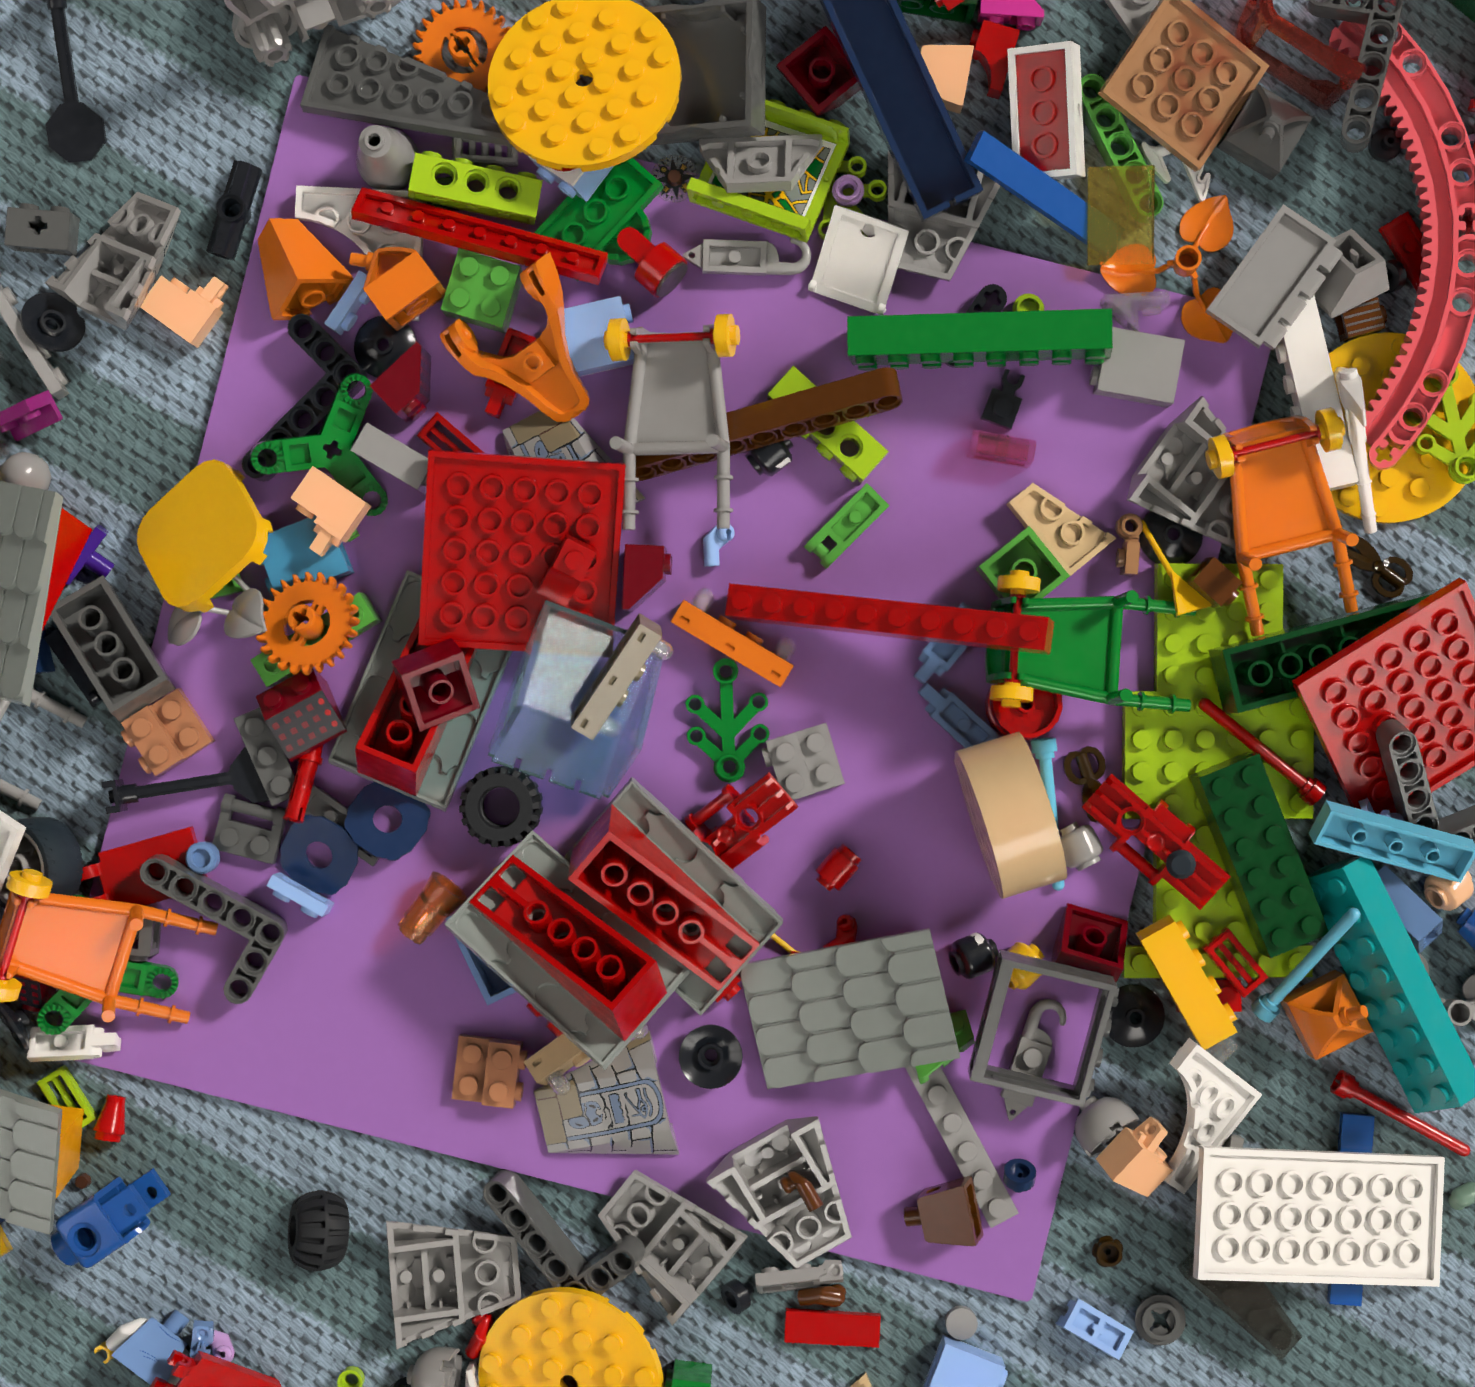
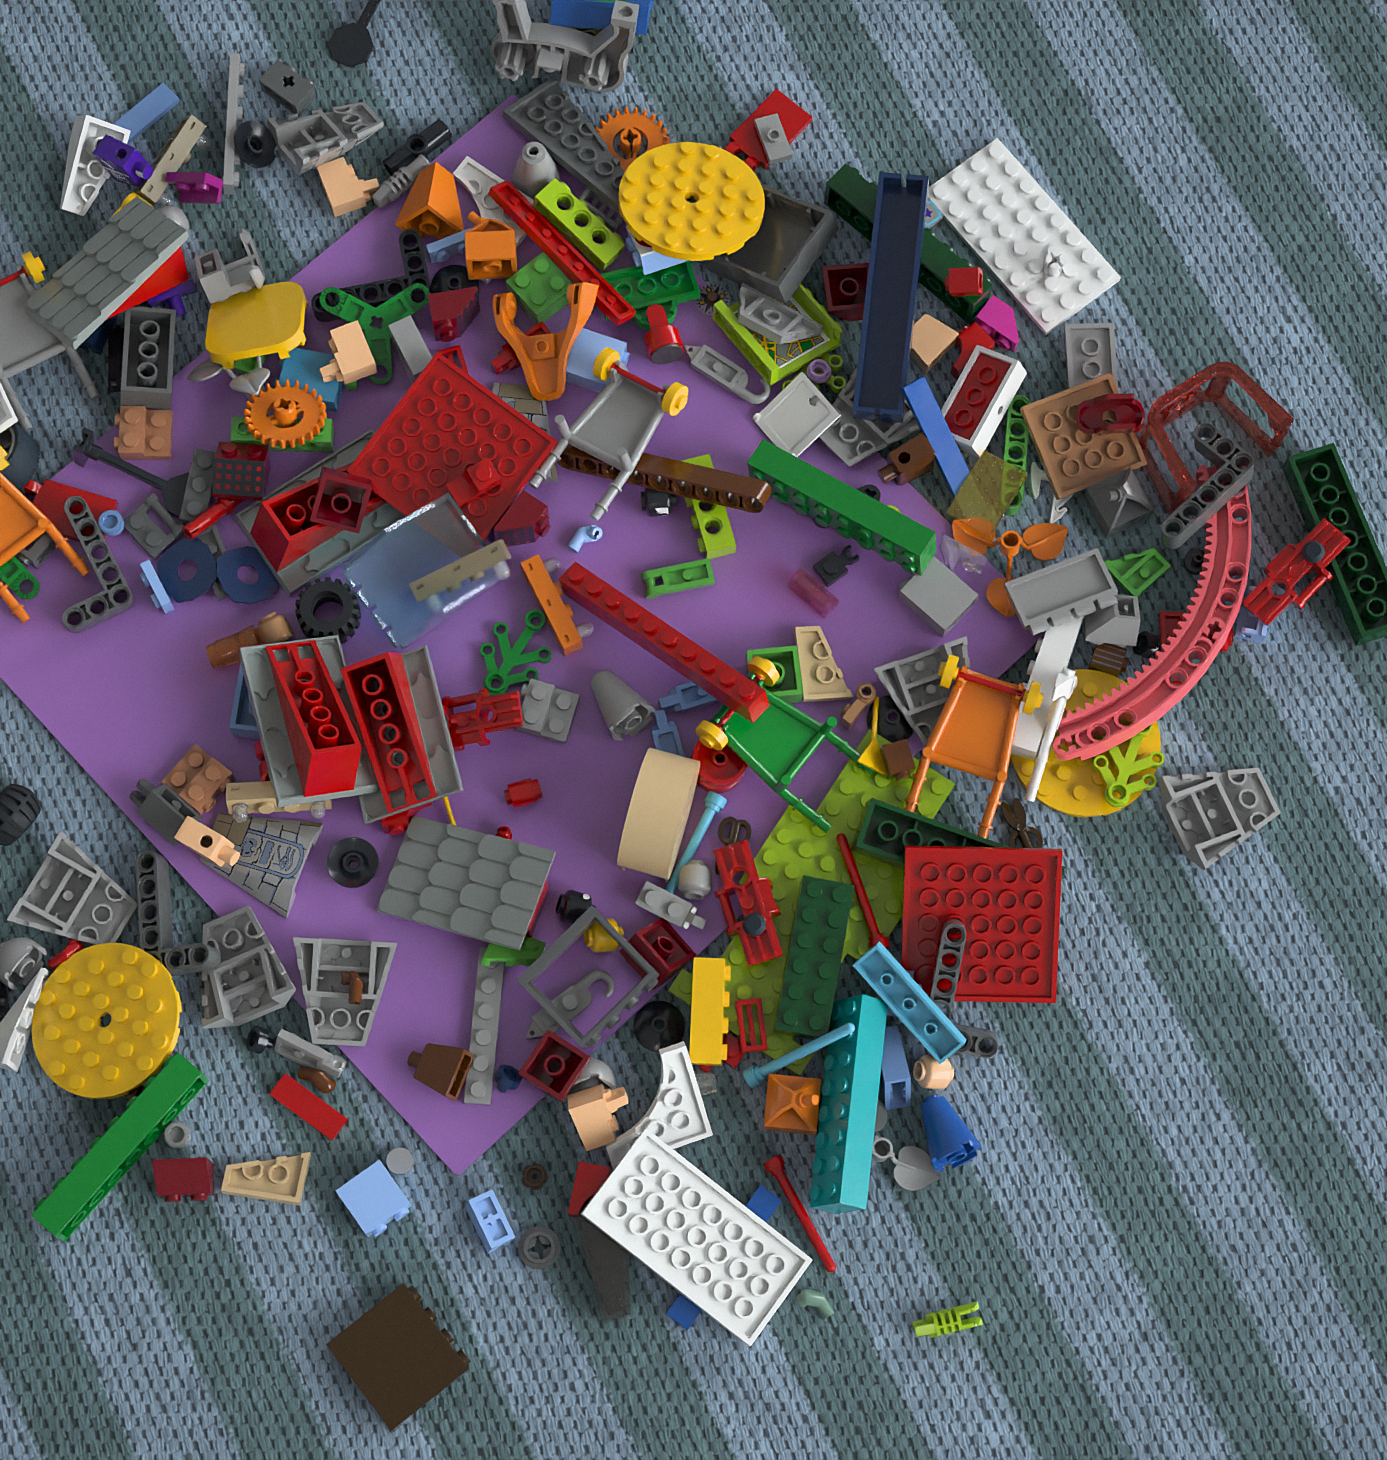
camera: 30 degrees right, 15 degrees down
none -> dark grey hinge [129,778,202,846]
none -> light nougat torso [174,816,240,867]
none -> light grey piece [194,228,265,304]
none -> medium nougat head [256,612,294,645]
none -> light grey hinge [372,154,430,209]
none -> dark red slope [518,1030,591,1102]
none -> red arch [568,1161,610,1218]
none -> light grey cone [591,670,655,741]
none -> light grey hinge [635,880,707,929]
none -> reddish brown torso [877,432,936,486]
none -> dark red piece [1075,393,1145,434]
none -> bright green wing [1104,548,1171,596]

